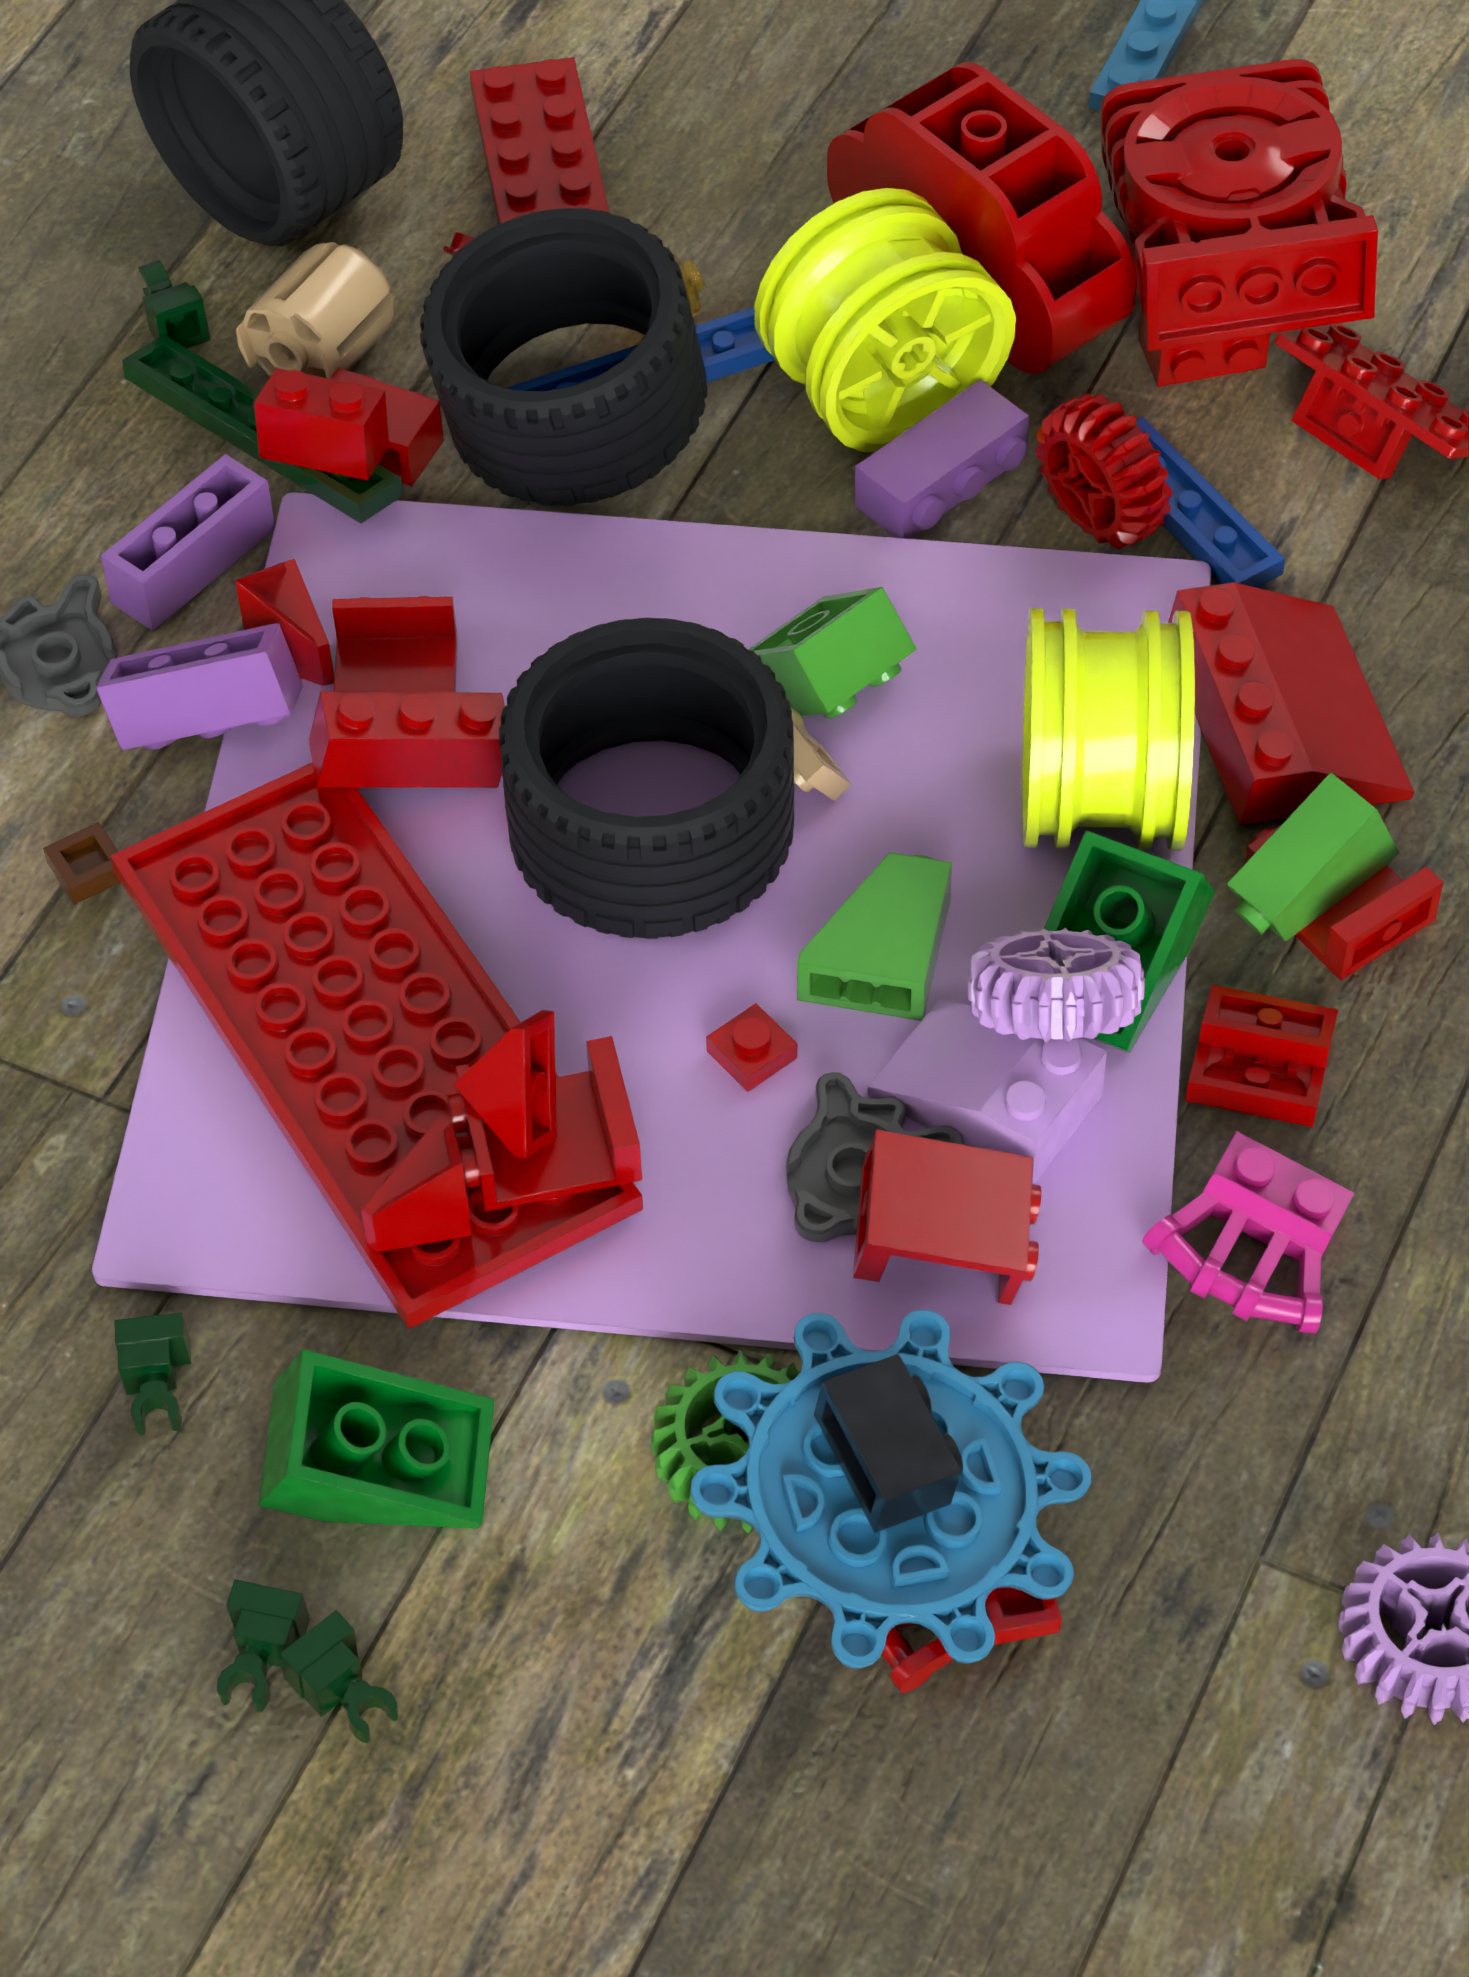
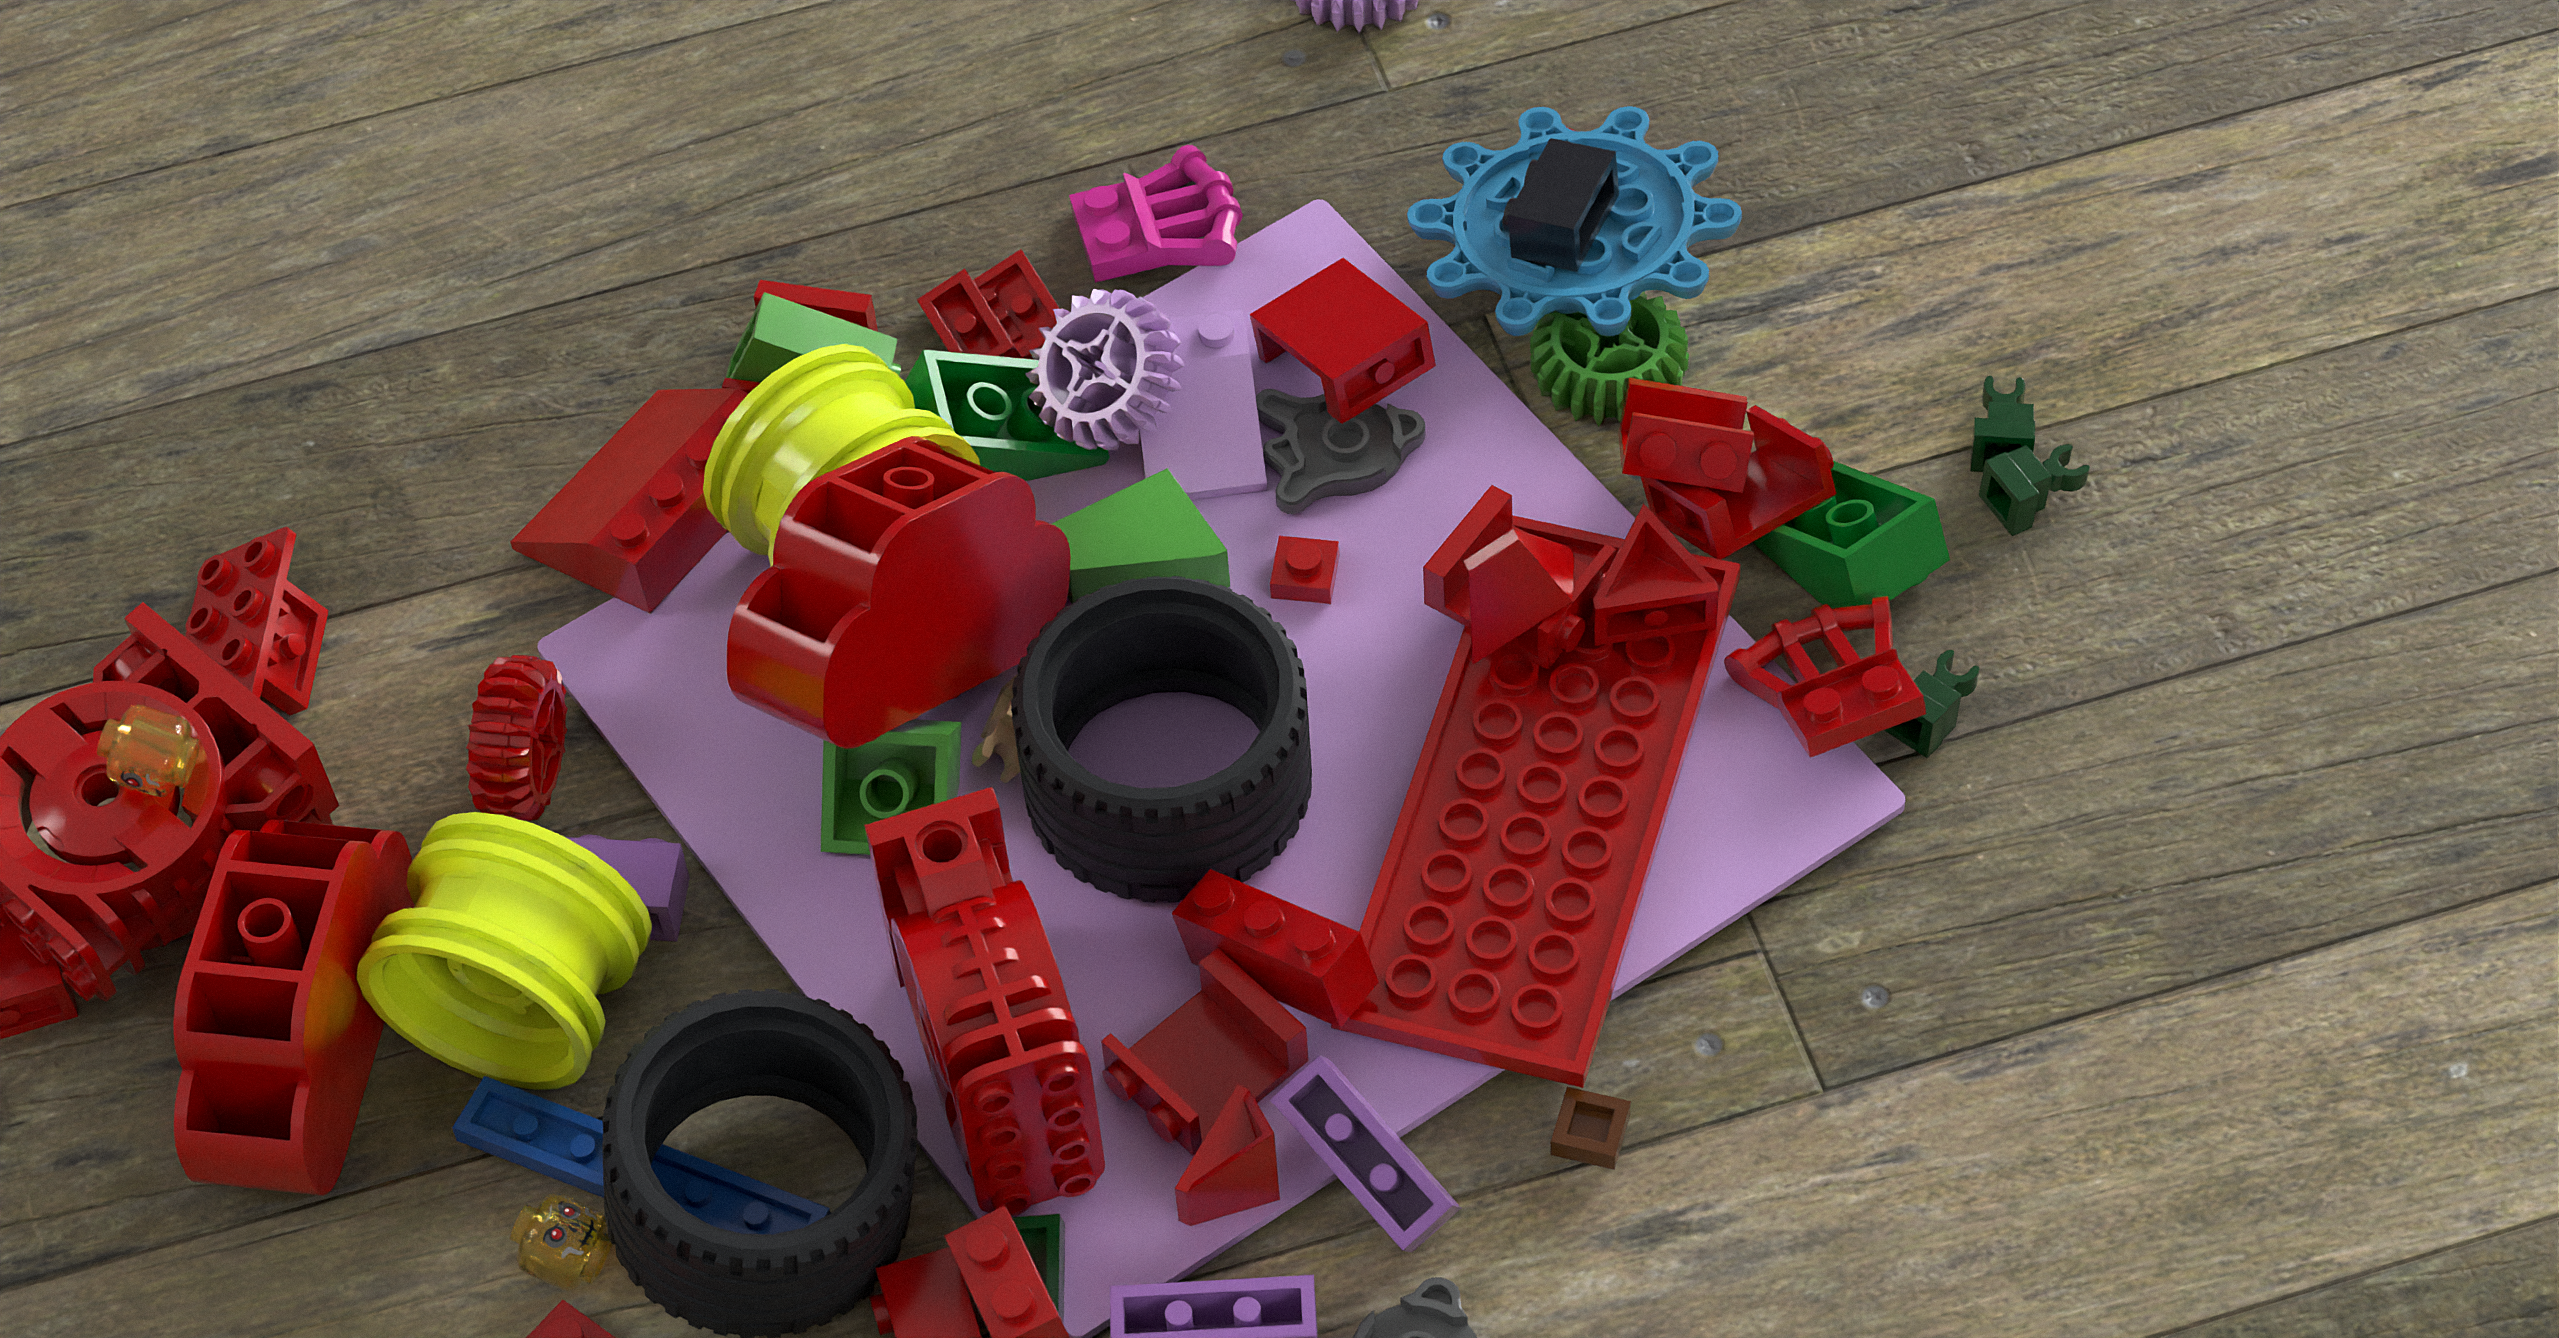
camera: 130 degrees left, 0 degrees up
blue plate [1137,416,1285,588] -> none
none -> clear yellow head [97,704,200,797]
none -> red brick [727,436,1071,749]
none -> red brick [864,787,1105,1217]
none -> red panel [1618,378,1754,493]
none -> red panel [1641,405,1837,560]
none -> red plate [1724,596,1926,758]

